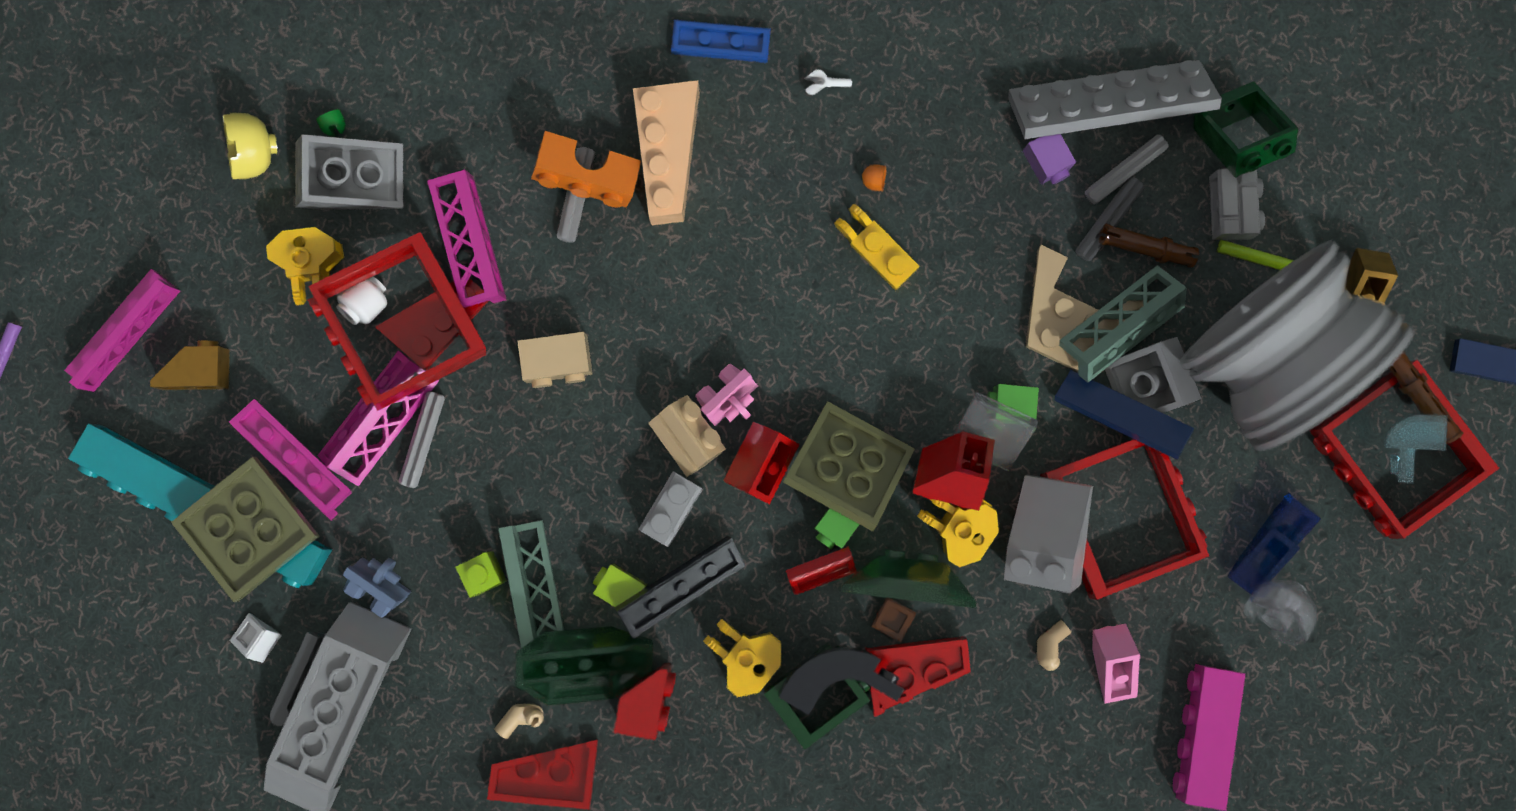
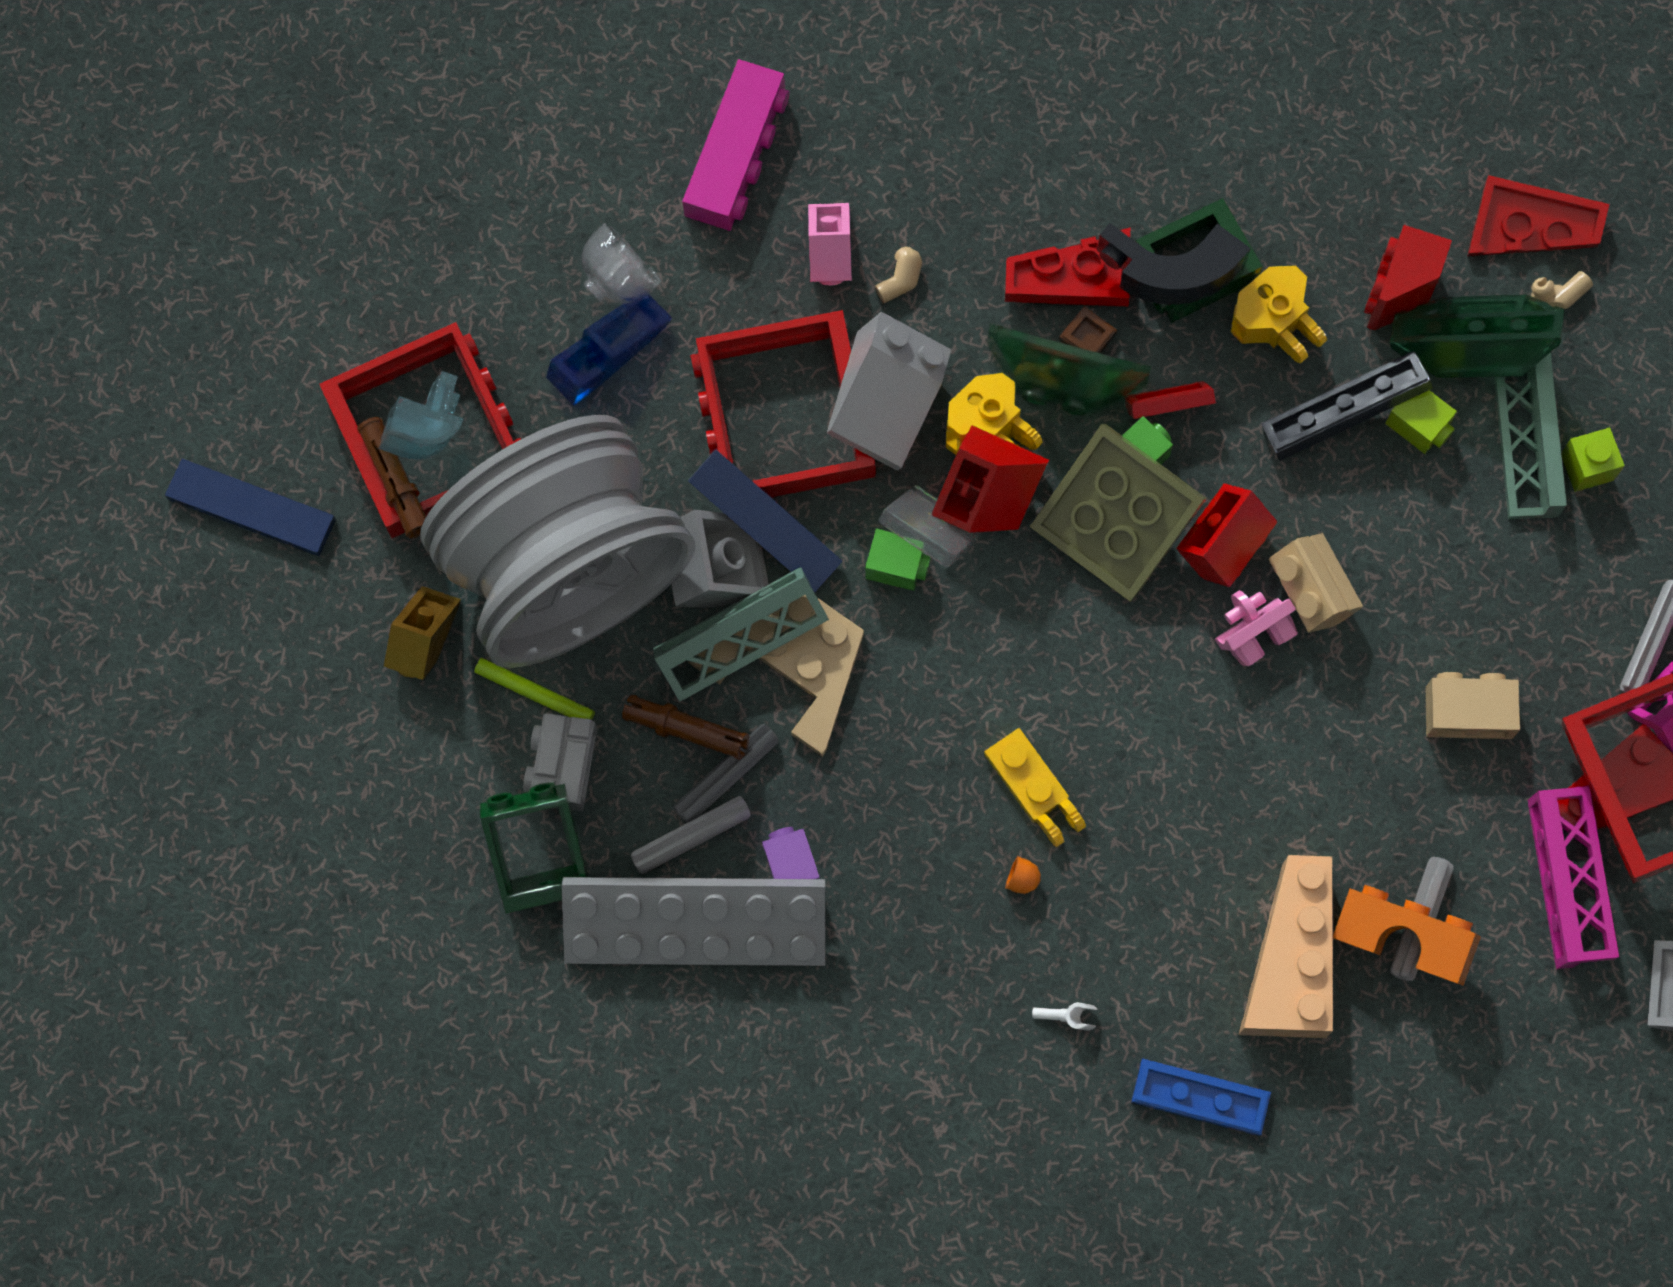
camera: 165 degrees left, 10 degrees down
light grey brick [638,471,703,547] -> none

